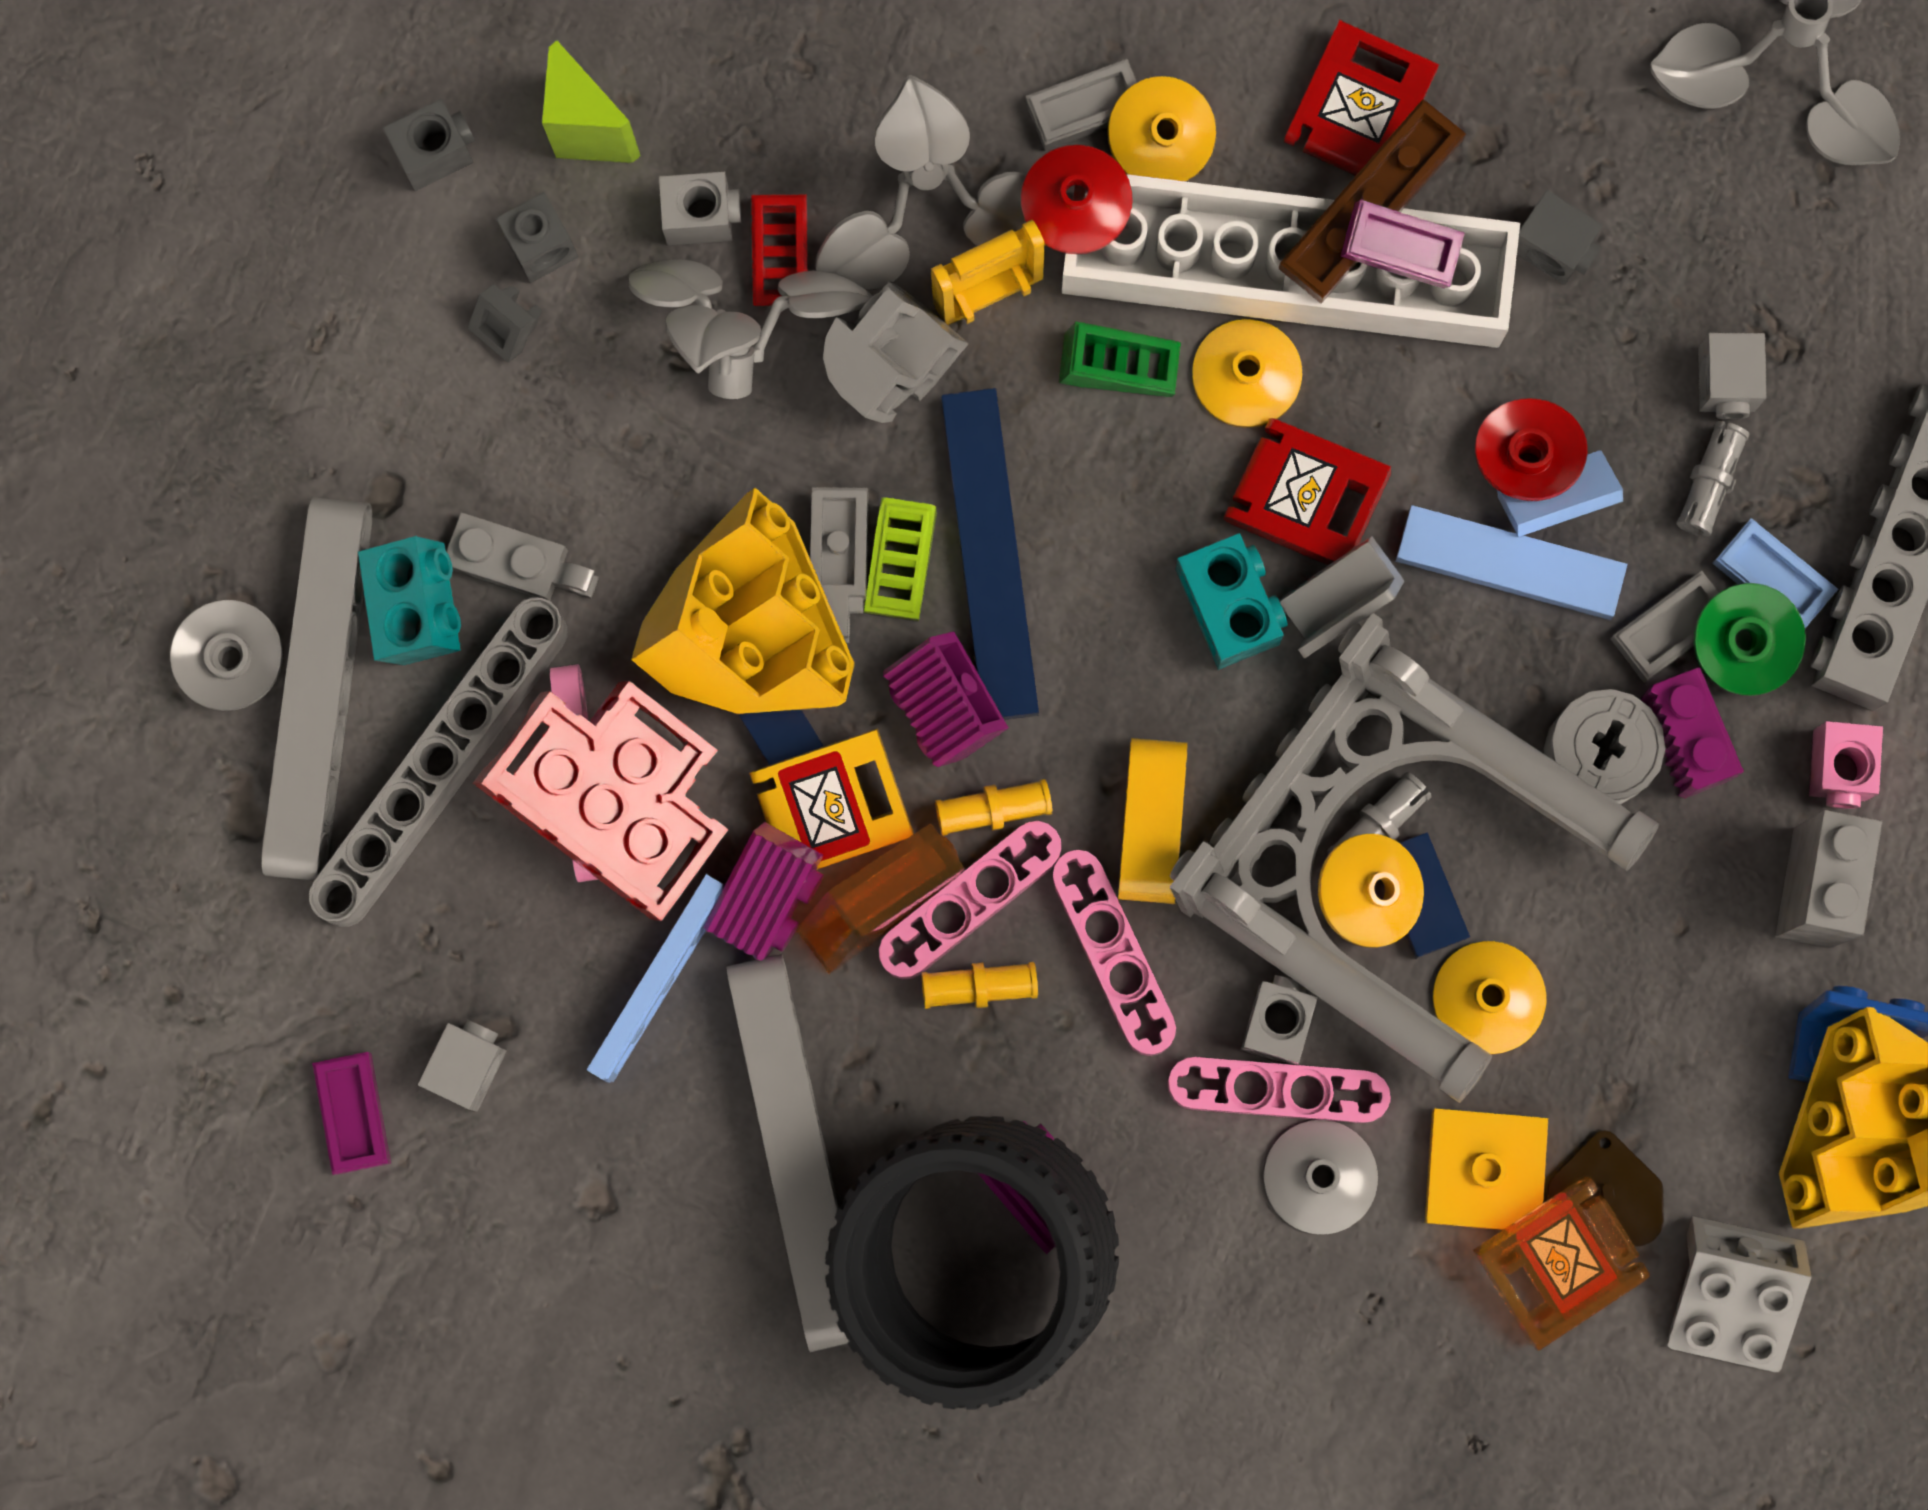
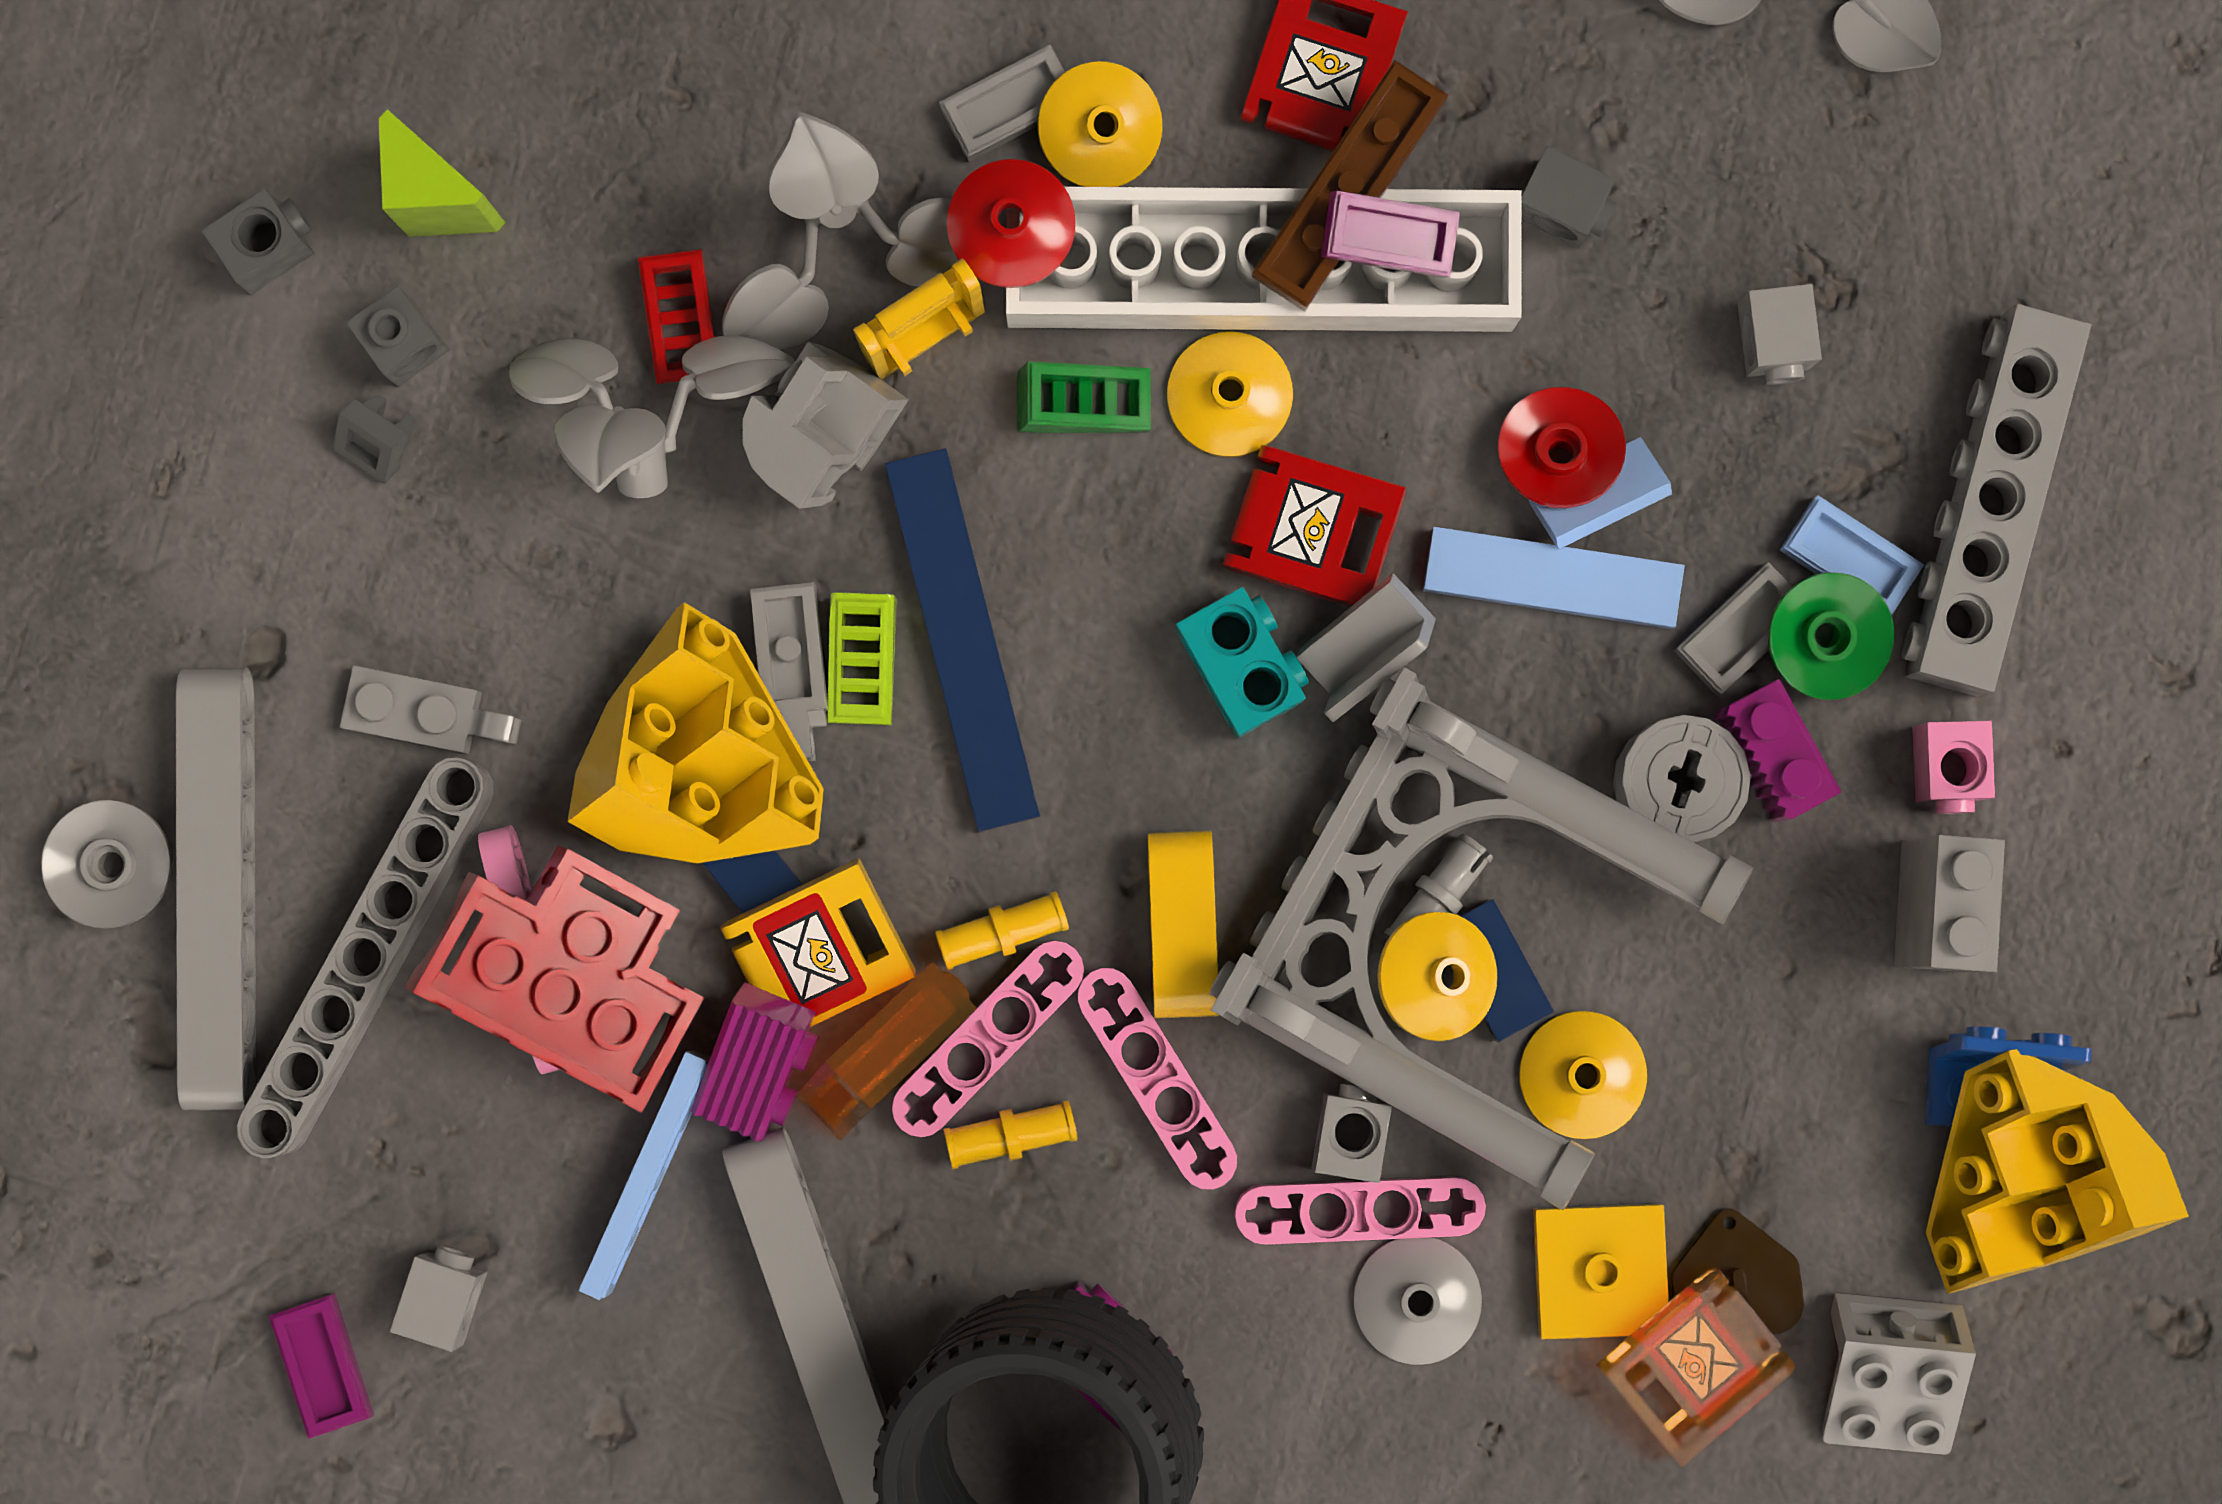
camera: 15 degrees left, 5 degrees up
teal brick [358,536,461,666] -> none
light grey brick [659,172,741,246] -> none
magenta brick [883,631,1009,767] -> none
light grey pin [1676,421,1750,537] -> none

